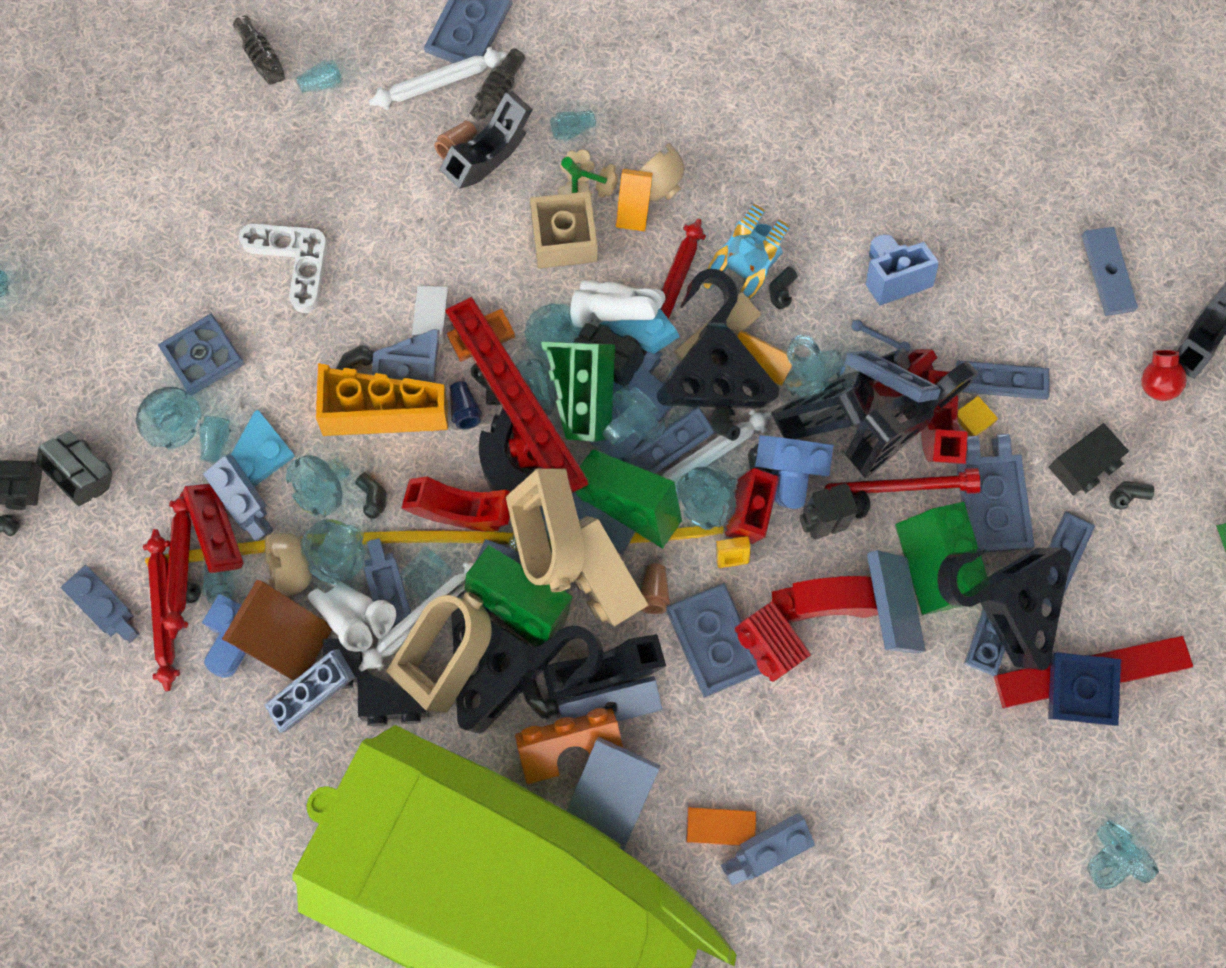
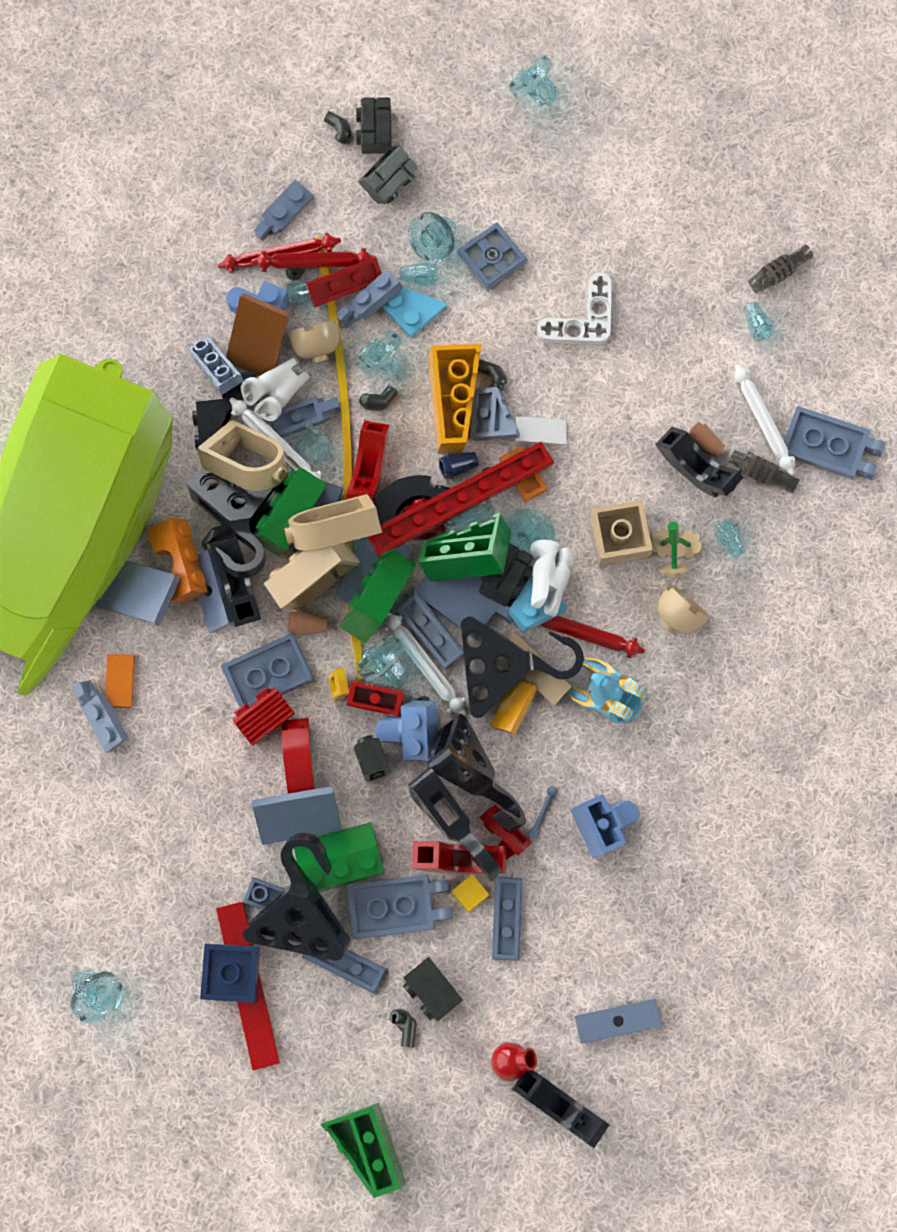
camera: 90 degrees right, 5 degrees up
clear light blue tile [301,519,365,584] -> none
clear light blue tile [602,384,666,447] -> none
light orange tile [616,169,653,232] -> none
pearl dark grey arm [711,406,740,441] -> none
pearl dark grey arm [769,267,798,309] -> none
clear light blue tile [785,335,846,397] -> none
red piece [824,468,980,494] -> none
sand blue tile [844,350,941,403] -> none
black piece [853,490,871,519] -> none

